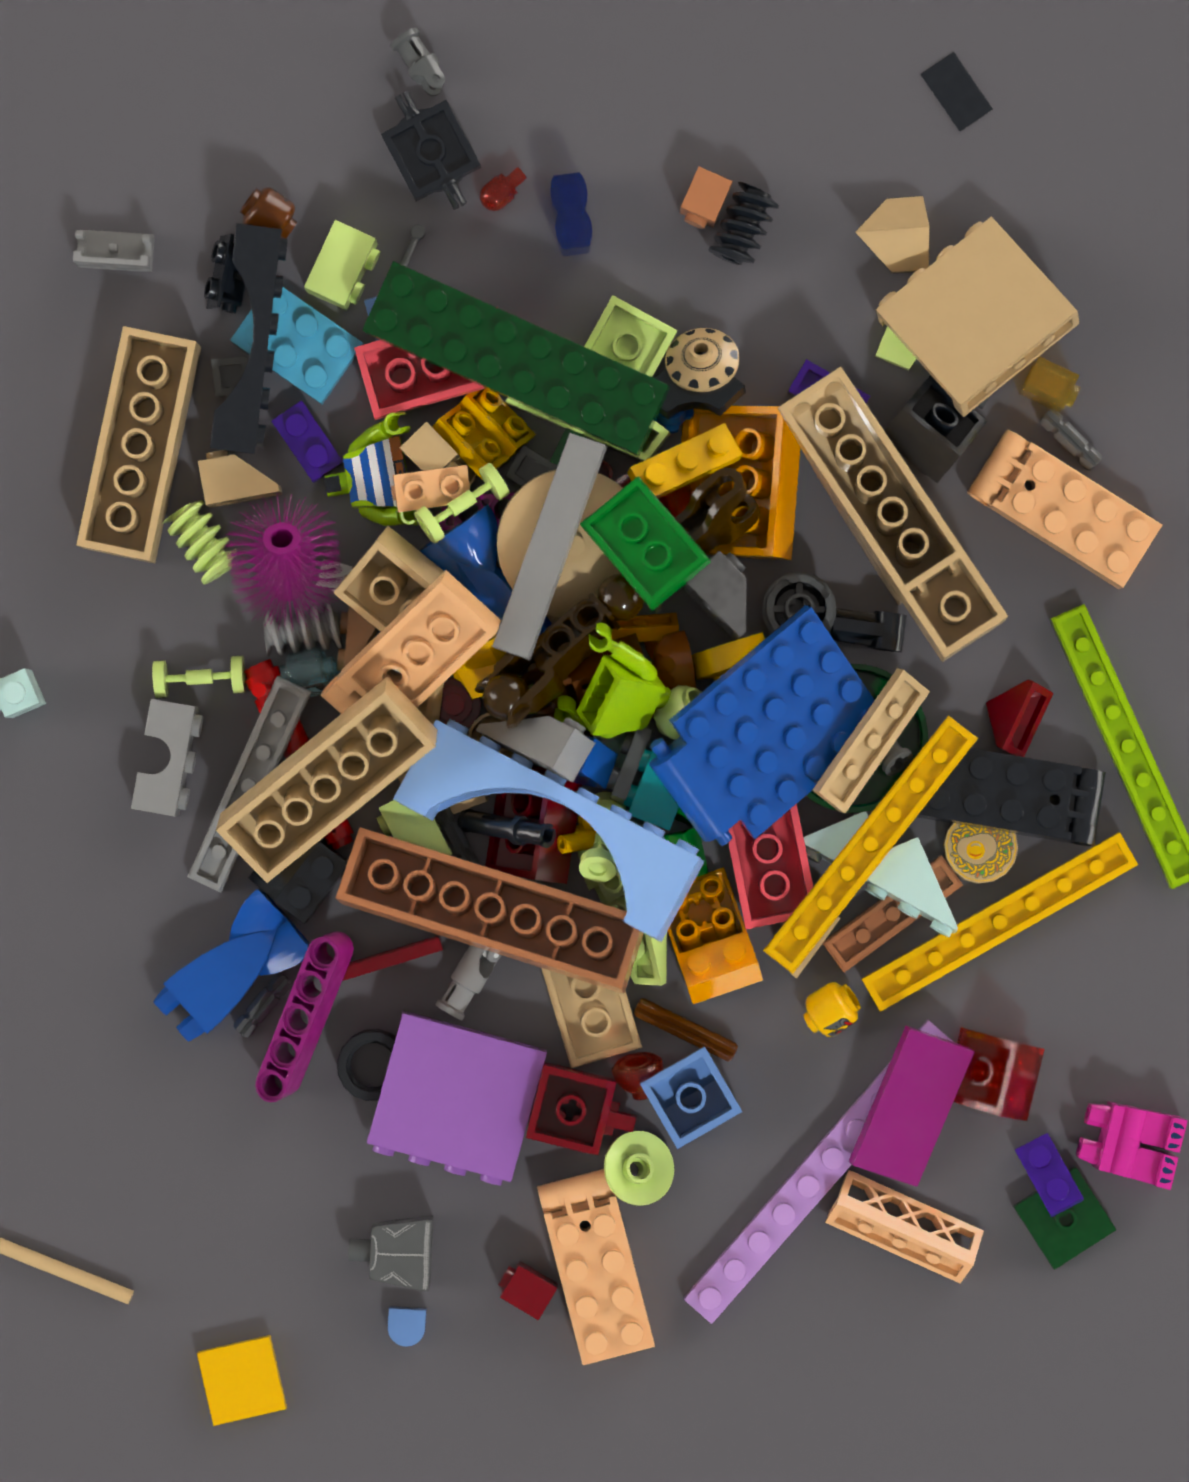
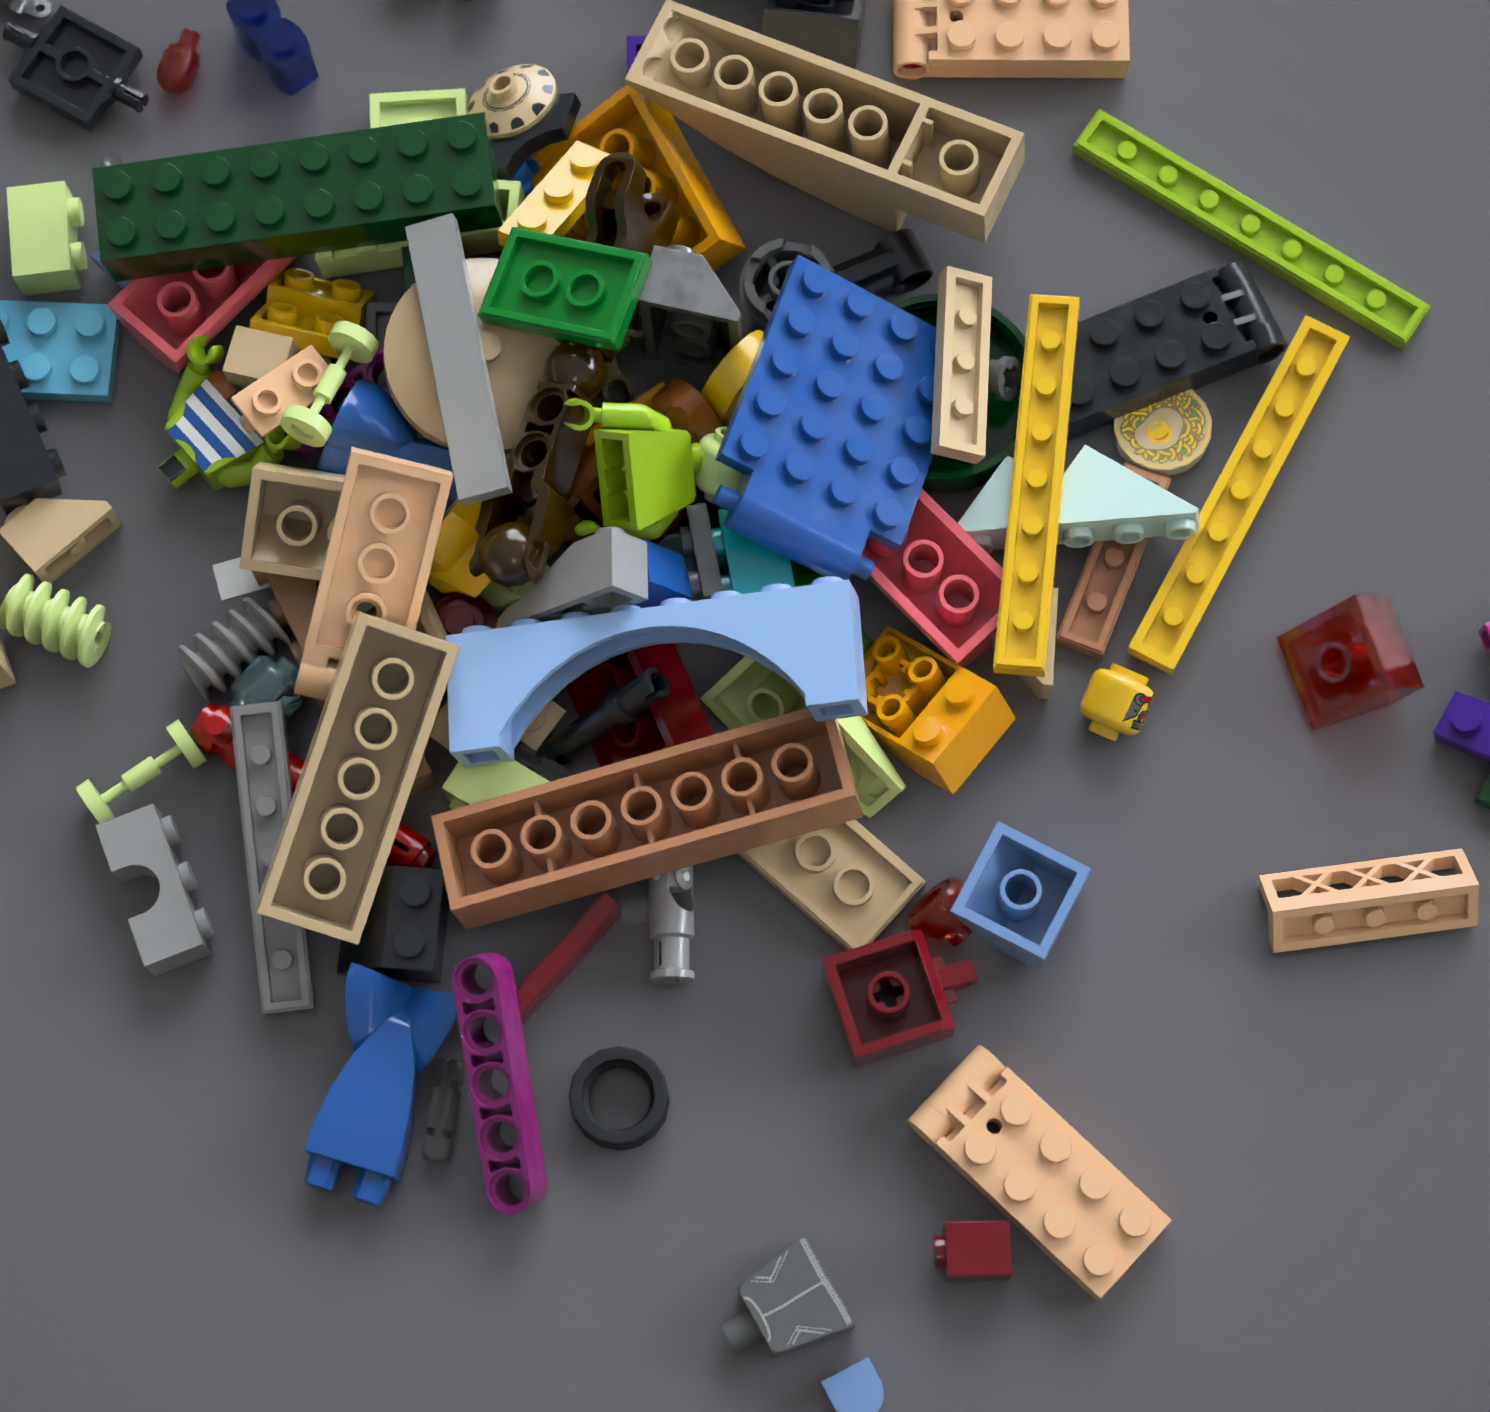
camera: 25 degrees left, 15 degrees down
magenta piece [225,494,344,630] -> none
dark purple plate [271,400,344,483] -> none
medium lavender panel [367,1010,547,1185] -> none
yellow arm [557,815,596,854] -> none
yellowish green wheel [579,792,626,882] -> none
yellowish green dish [604,1131,674,1206] -> none
reddish brown axle [634,998,738,1062] -> none
lavender plate [683,1019,953,1324] -> none
magenta tile [849,1025,974,1187] -> none
dark red slope [986,679,1054,757] -> none

